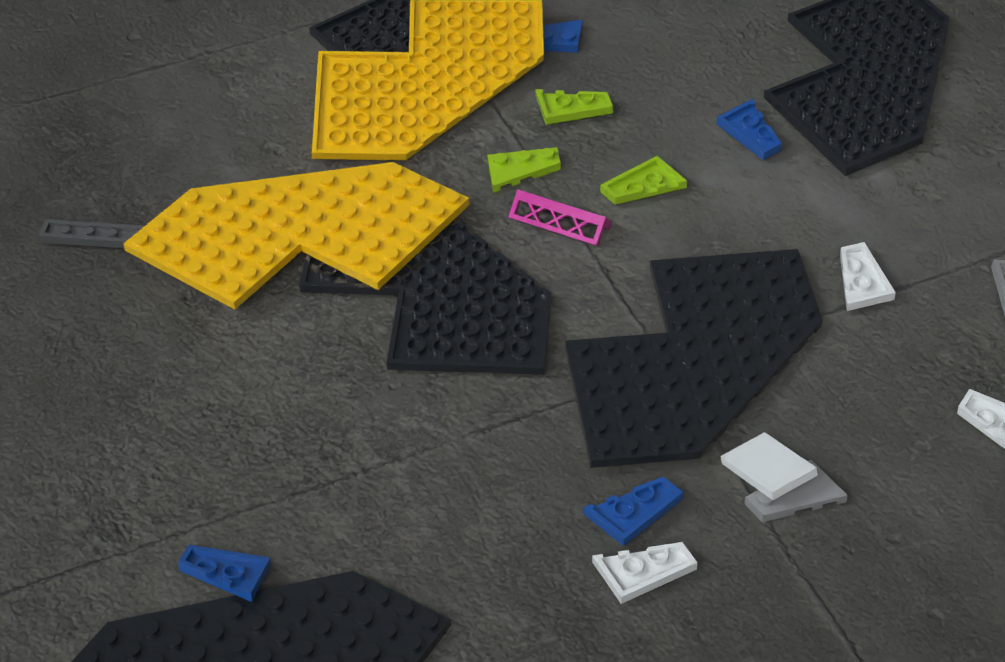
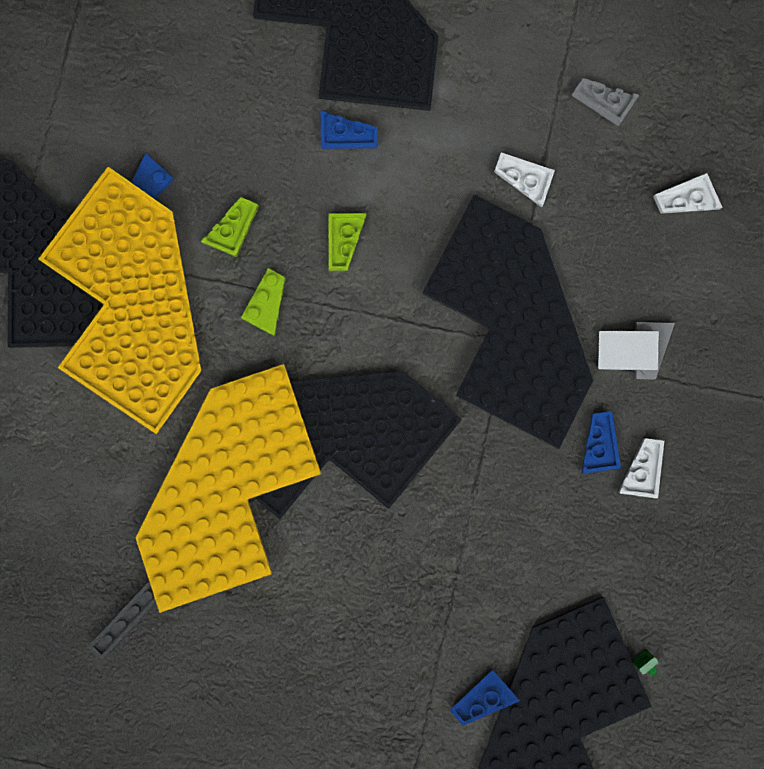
camera: 60 degrees left, 40 degrees up
dark pink fence [508,189,612,246] -> none

